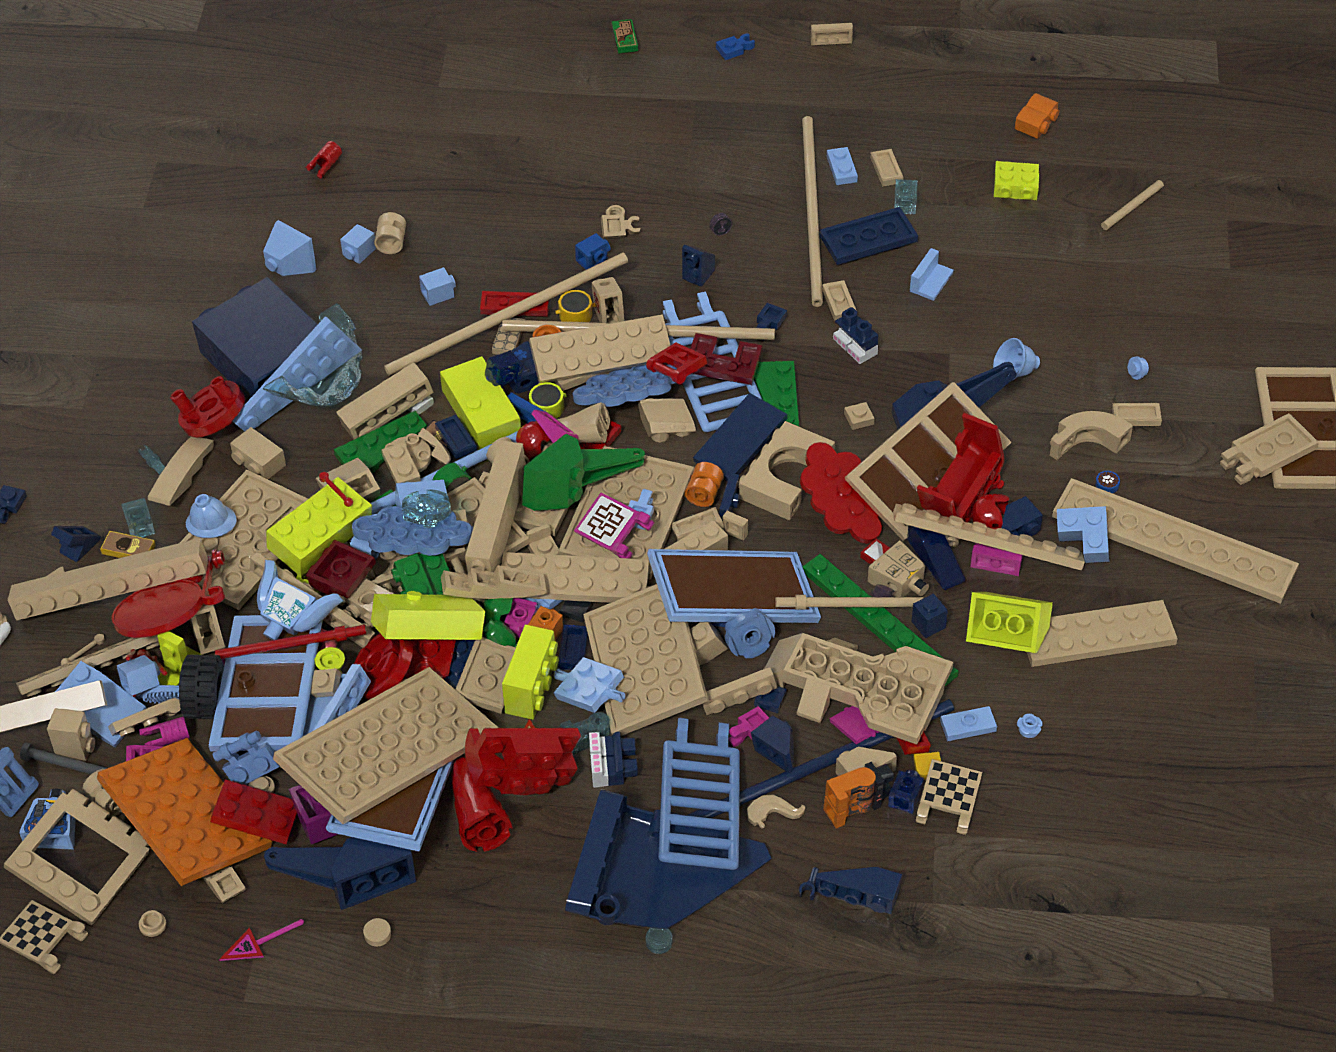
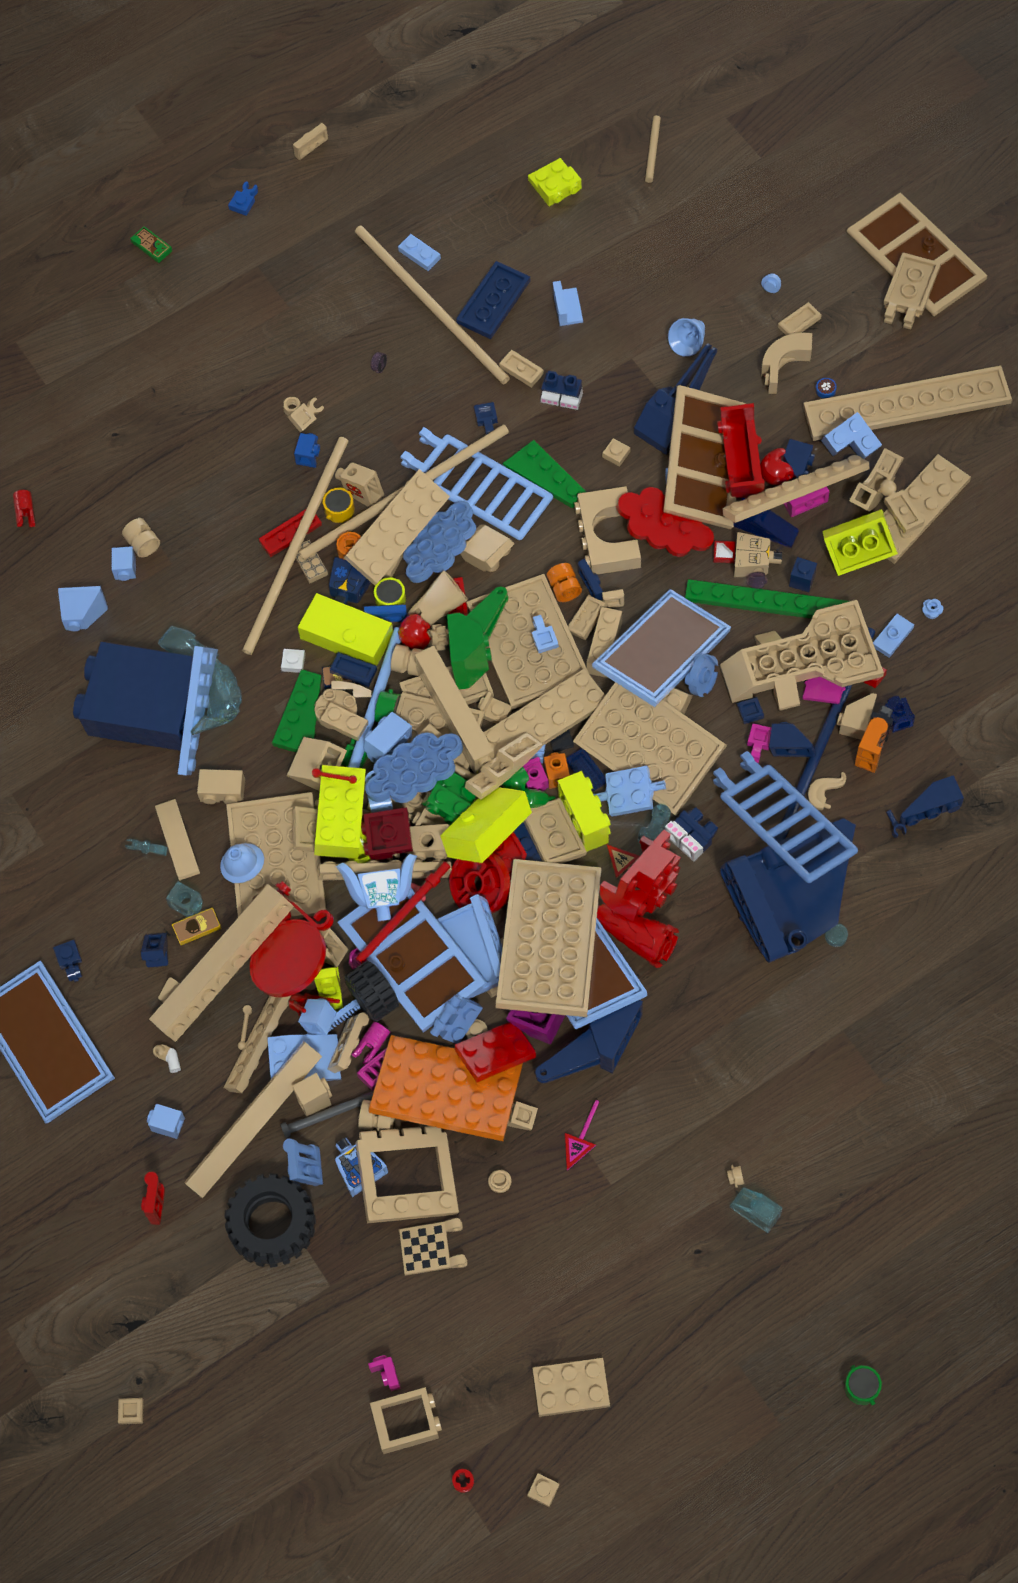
camera: 35 degrees left, 15 degrees up
red piece [170,376,245,438] -> none
tan plate [310,668,341,698] -> none
neon yellow piece [315,647,345,674] -> none
tan brick [336,362,434,439] -> none
tan tile [363,918,391,947] -> none
clear light blue plate [402,489,451,528] -> none
light blue brick [419,267,456,306] -> none
clear blue brick [485,350,524,386] -> none
dark pink slope [532,410,579,443] -> none
flag [574,492,654,559] -> none
red plate [646,342,707,384] -> none
dark blue slope [682,245,715,287] -> none
dark red plate [690,333,762,385] -> none
dark blue tile [693,393,787,482] -> none
tan plate [702,667,777,715] -> none
tan bar [775,595,923,610] -> none
tan tile [870,149,904,187] -> none
clear light blue brick [894,179,917,214] -> none
yellow tile [913,752,941,781] -> none
tan flag [916,759,982,835] -> none
orange brick [1015,93,1060,138] -> none
none -> tan arch [849,448,904,511]
none -> tan plate [880,480,924,534]

